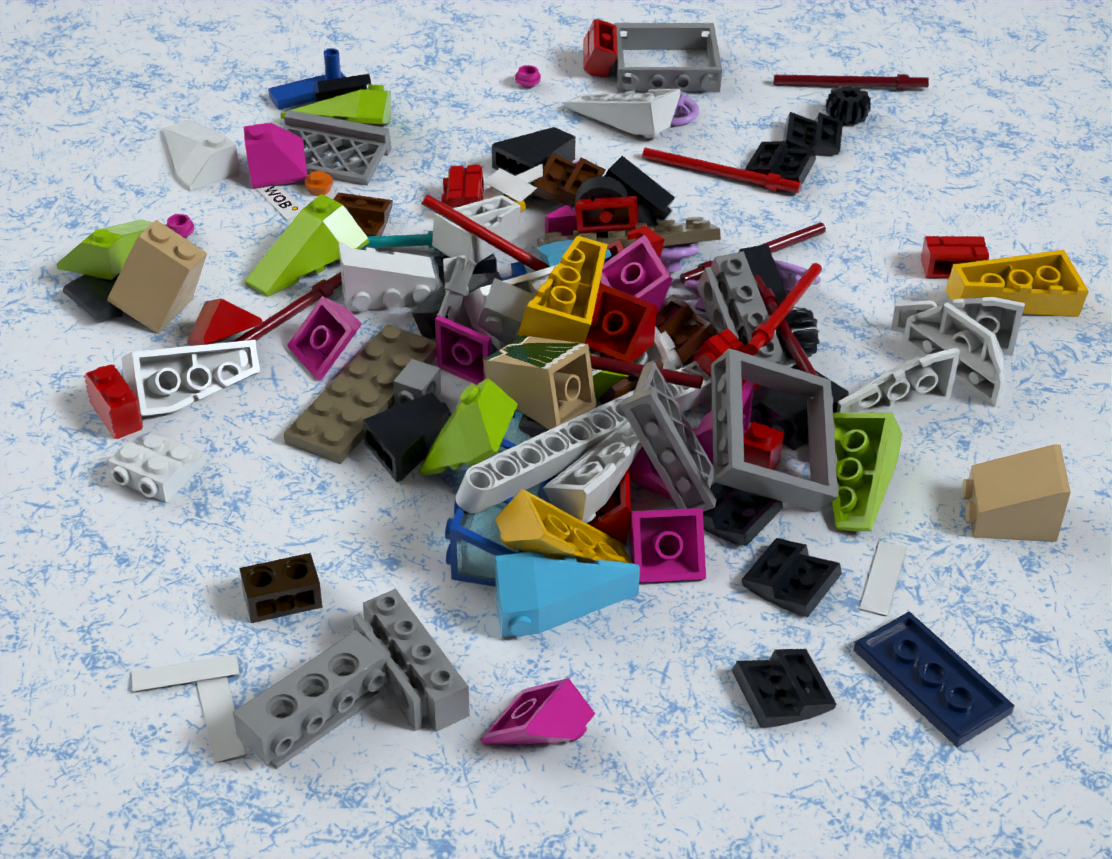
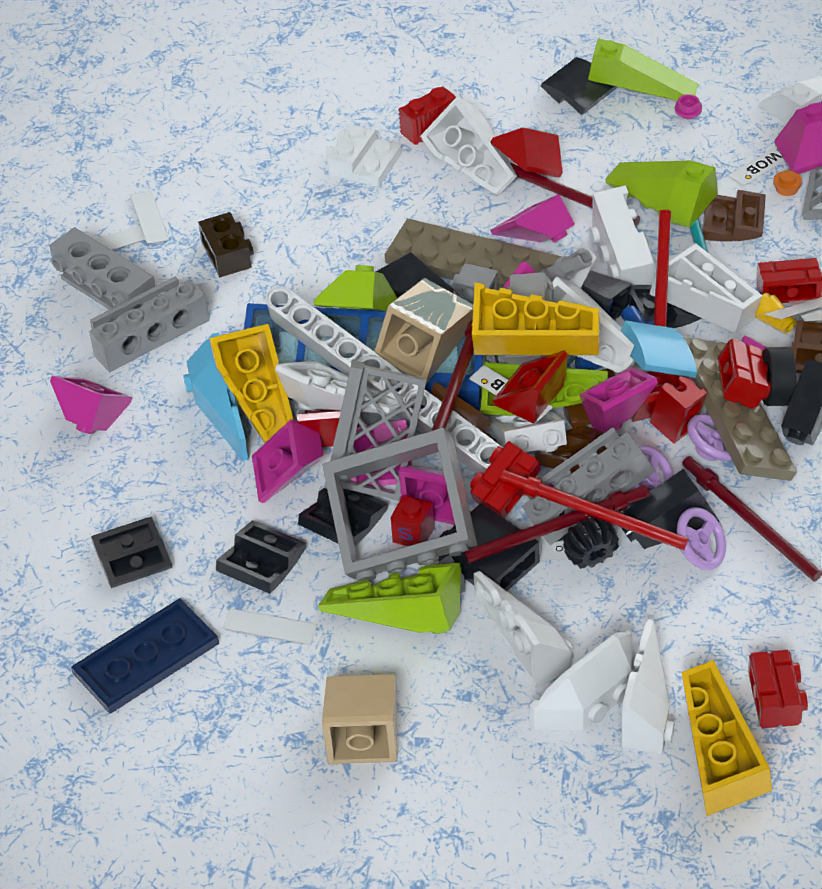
camera: 90 degrees right, 5 degrees up
tan slope [107,220,207,334] -> none

